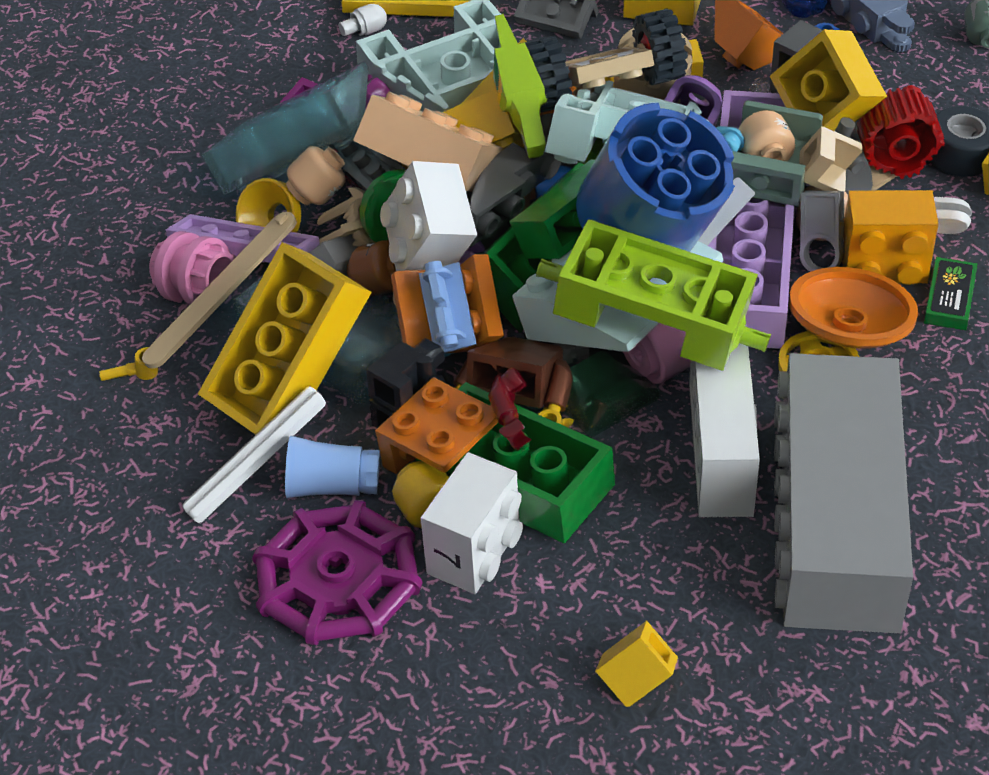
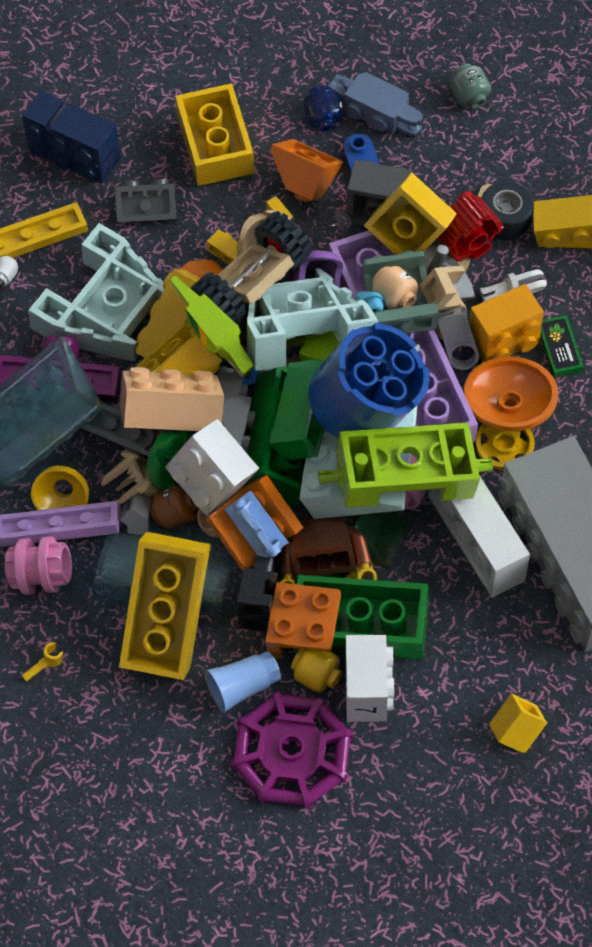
camera: 30 degrees left, 15 degrees up
tan piece [142,212,297,368] -> none
white axle [182,386,326,523] -> none
light nougat head [286,146,346,206] -> none
dark red arm [488,367,532,450] -> none

